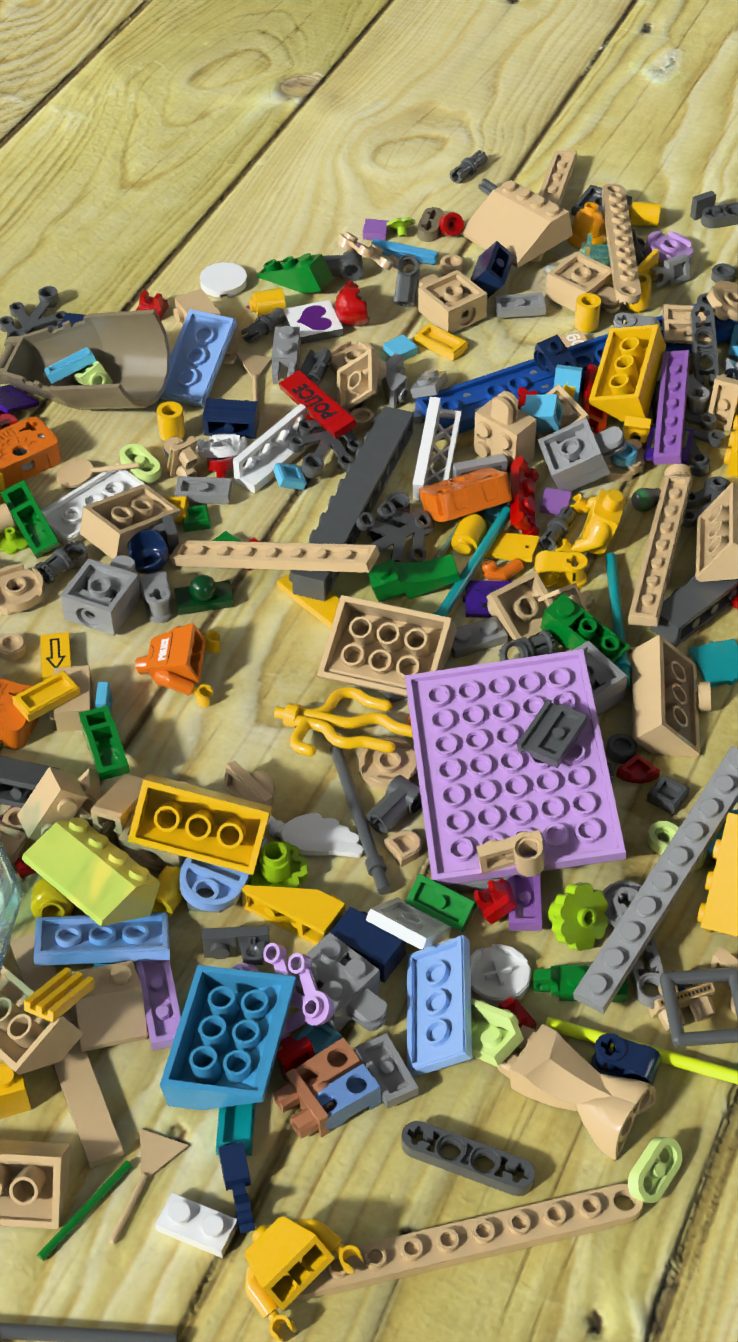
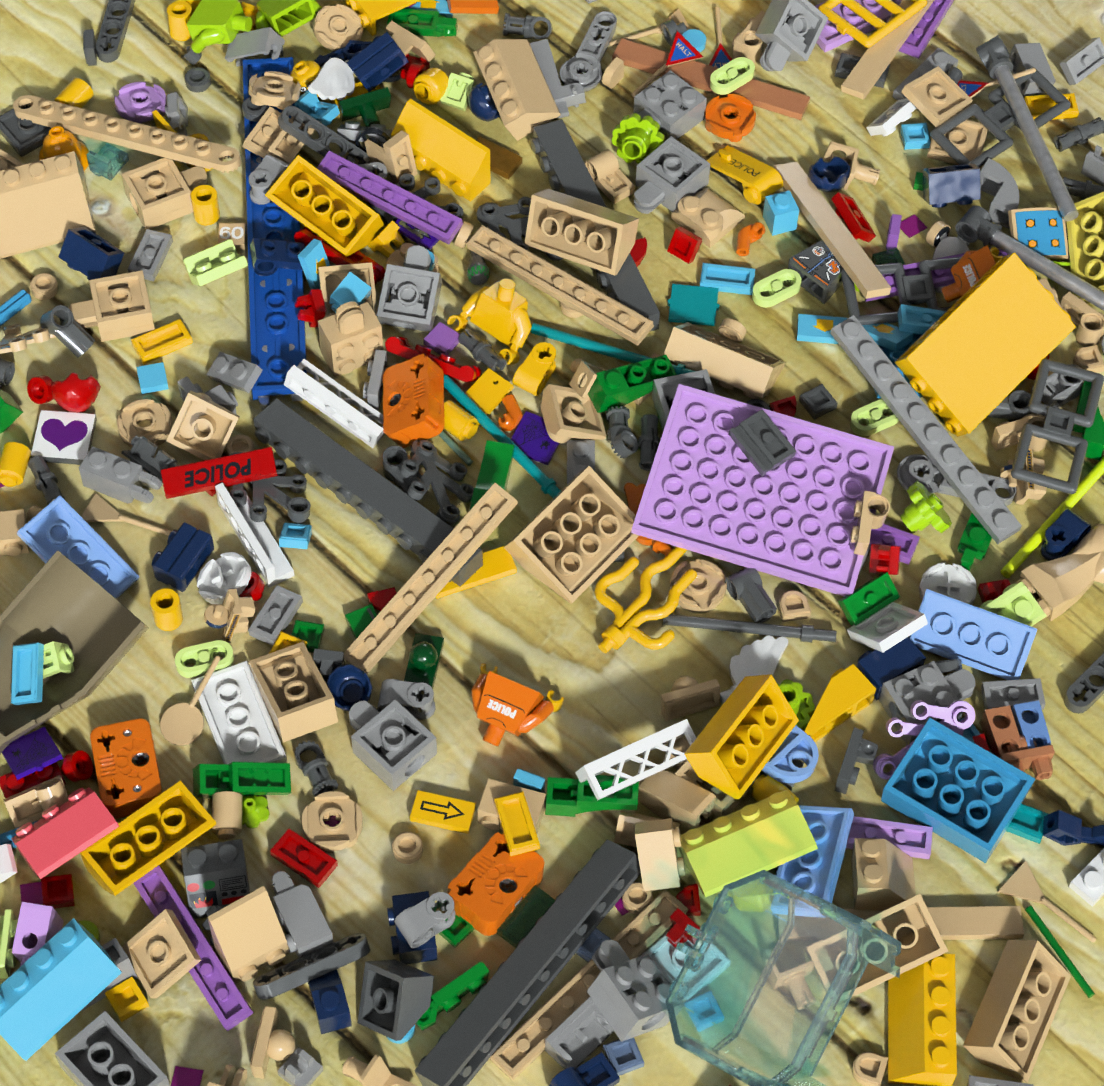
camera: 70 degrees left, 10 degrees up
yellow tile [24,967,95,1022] -> none
none -> yellowish green bracket [183,239,248,286]
none -> white fence [575,719,696,801]
none -> dark grey tile [935,659,962,673]

